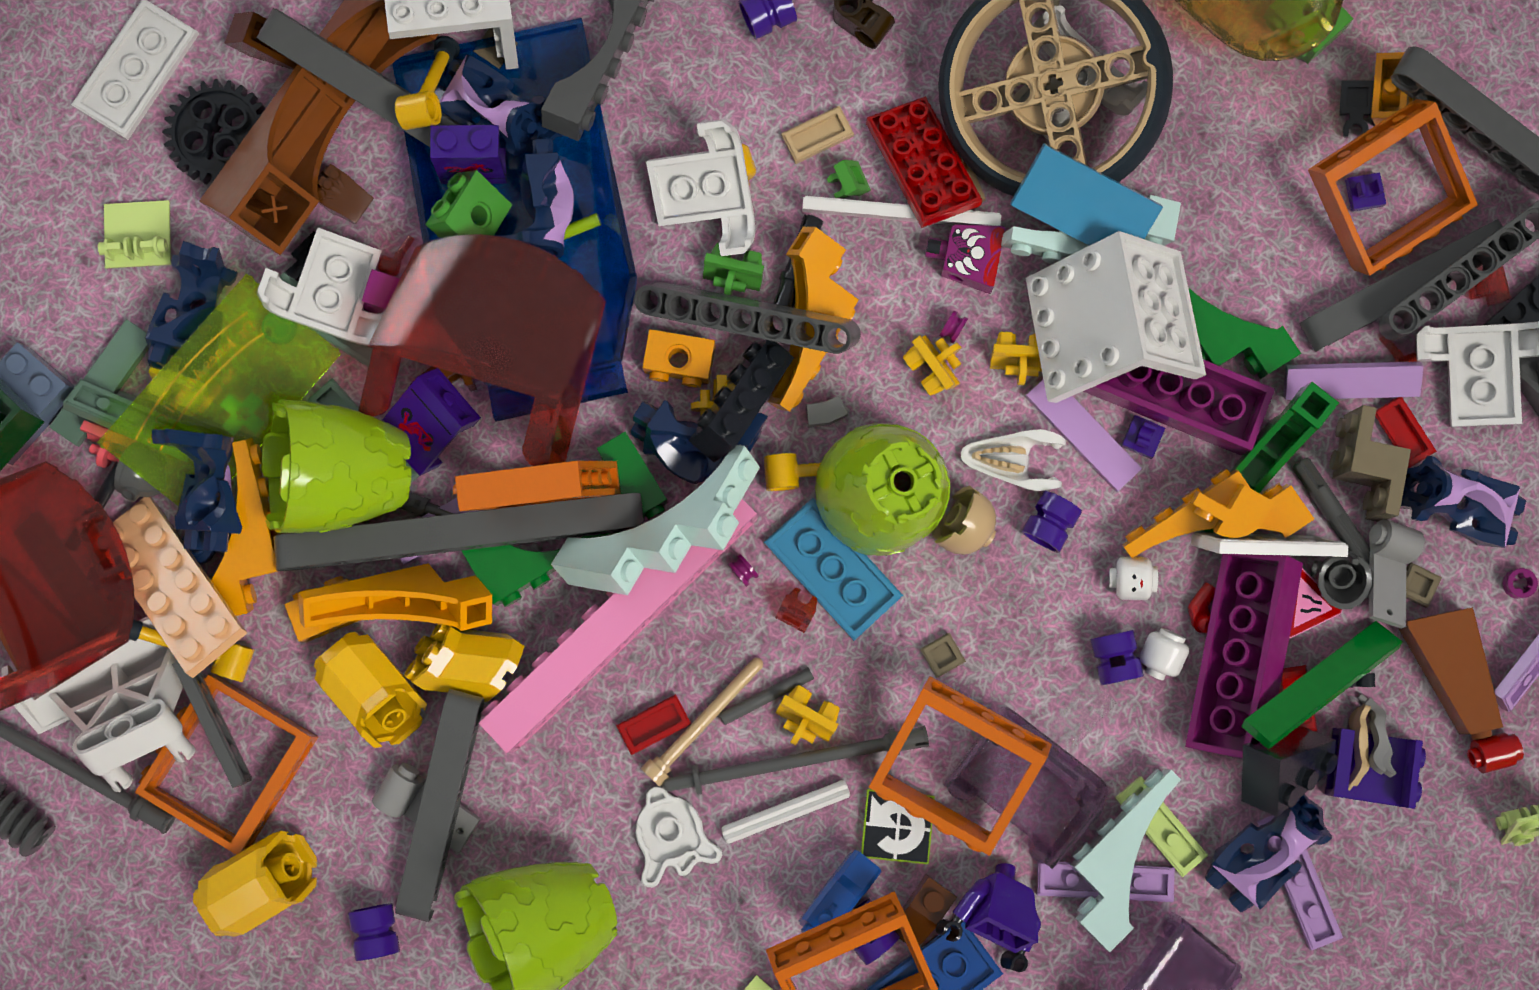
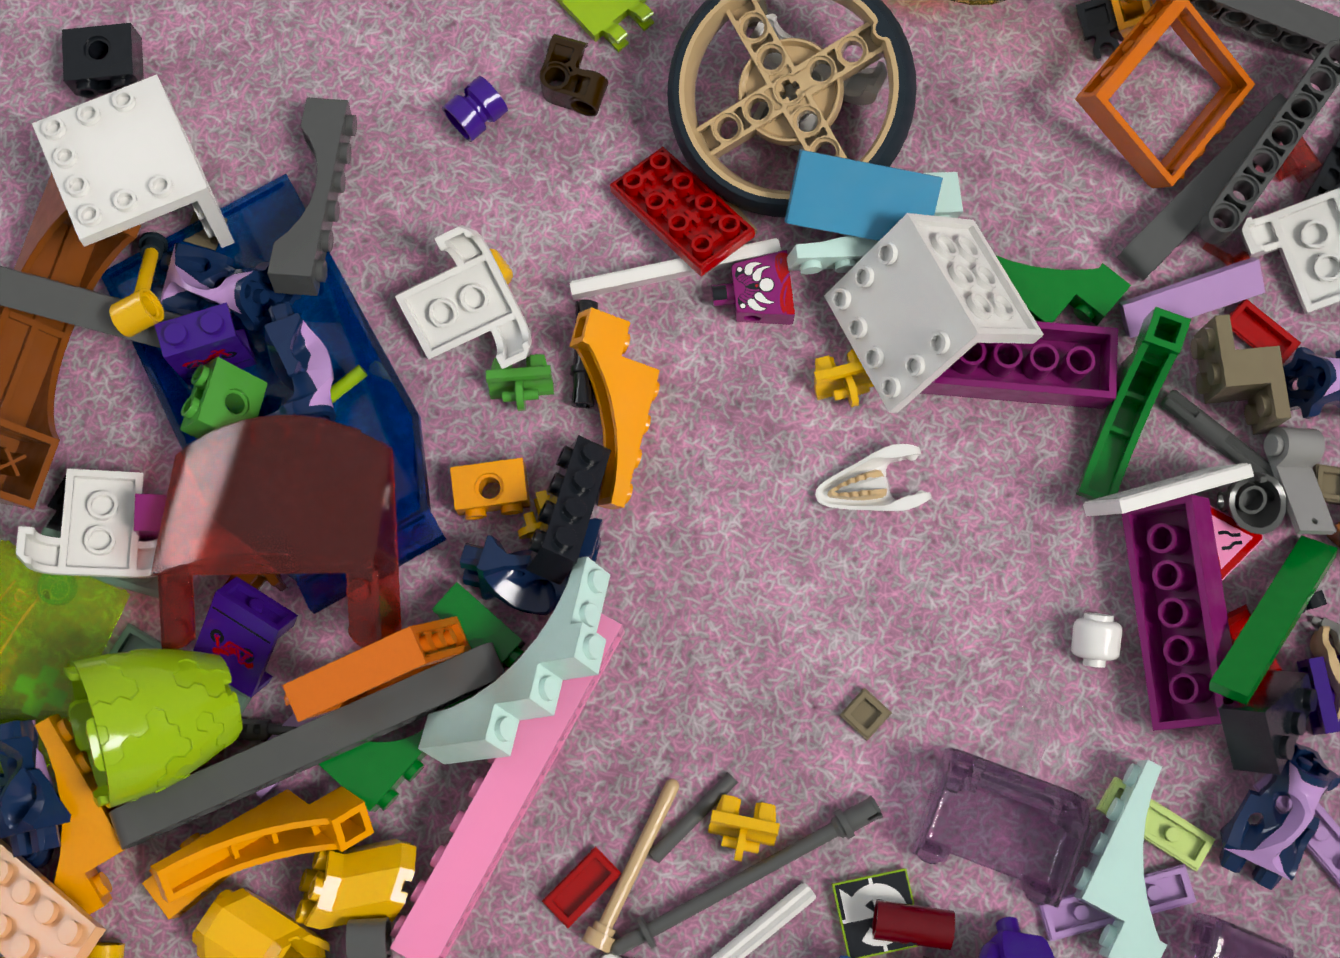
camera: 15 degrees left, 5 degrees down
reddish brown hand [317,164,374,224] -> none
clear red hand [378,235,415,277] -> none
dark grey beam [634,281,861,354] -> none
magenta bush [727,554,759,587] -> none
yellow piece [763,453,821,491] -> none
dark azure tile [764,498,903,641] -> none
clear red tile [775,588,817,633] -> none
tan tile [781,105,854,164] -> none
light grey piece [806,396,848,428] -> none
lime piece [815,423,950,556] -> none
bright green tile [827,160,871,198] -> none
orange window [869,676,1052,856] -> none
yellow hips [903,335,962,396] -> none
tan cylinder [932,486,996,555] -> none
magenta bush [939,311,968,344] -> none
dark purple wheel [1021,491,1082,553] -> none
lavender tile [1025,379,1142,492] -> none
dark purple wheel [1090,630,1144,685] -> none
white head [1109,557,1158,600] -> none
dark purple tile [1121,415,1166,459] -> none
light orange arch [1122,468,1314,558] -> none
red arm [1188,582,1216,633] -> none
light orange brick [1190,484,1275,538] -> none
dark purple tile [1345,172,1386,212] -> none
none -> dark red pin [872,900,955,950]

